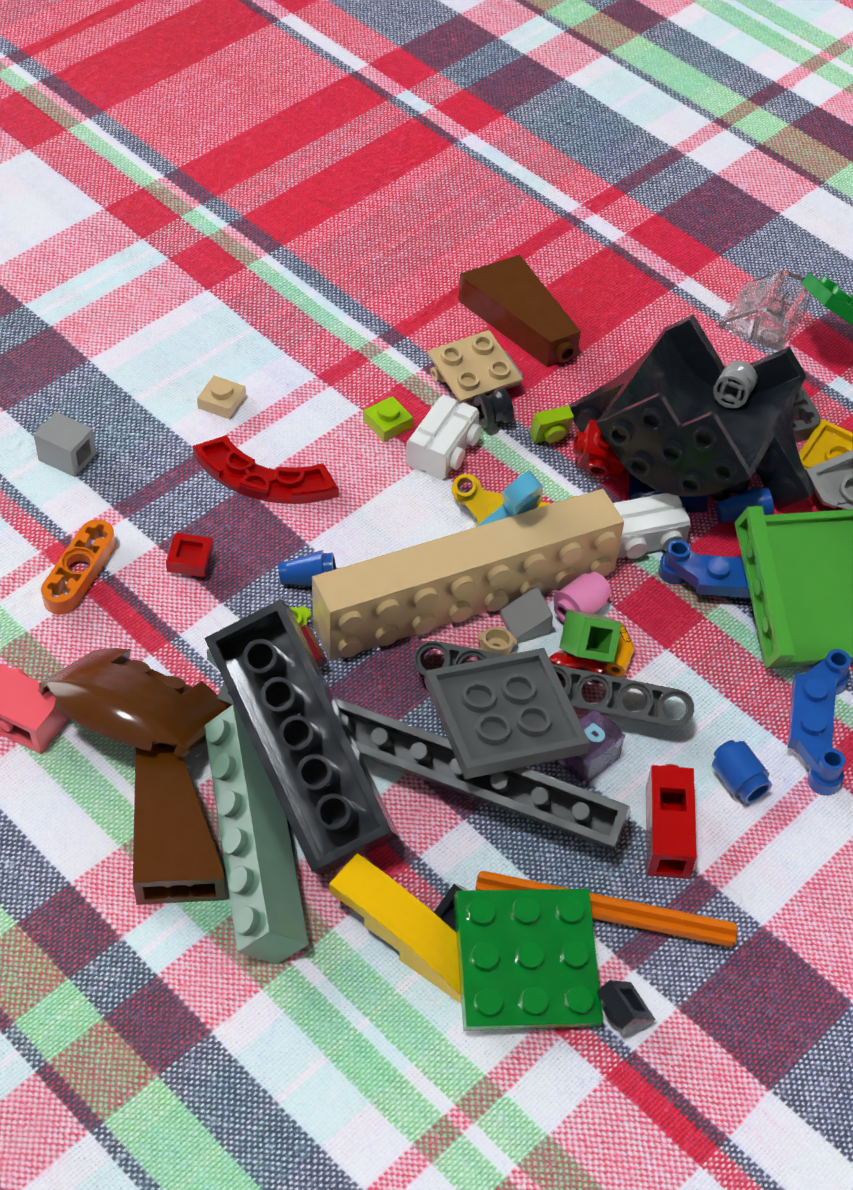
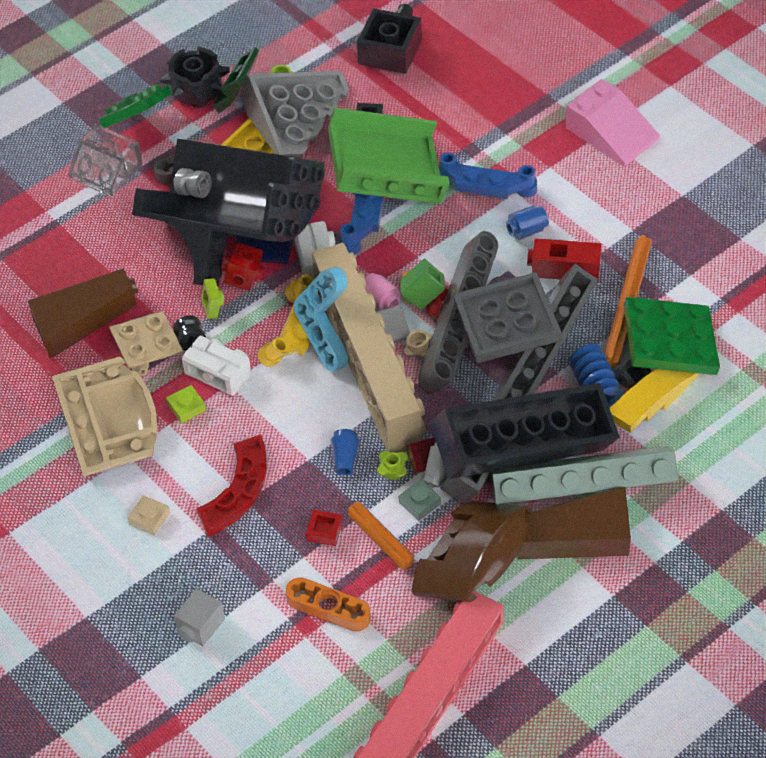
camera: 80 degrees left, 0 degrees up
black plate [596,980,656,1031] -> none
none -> tan slope [52,357,157,477]
none -> orange axle [348,501,414,570]
none -> blue piece [569,344,624,407]

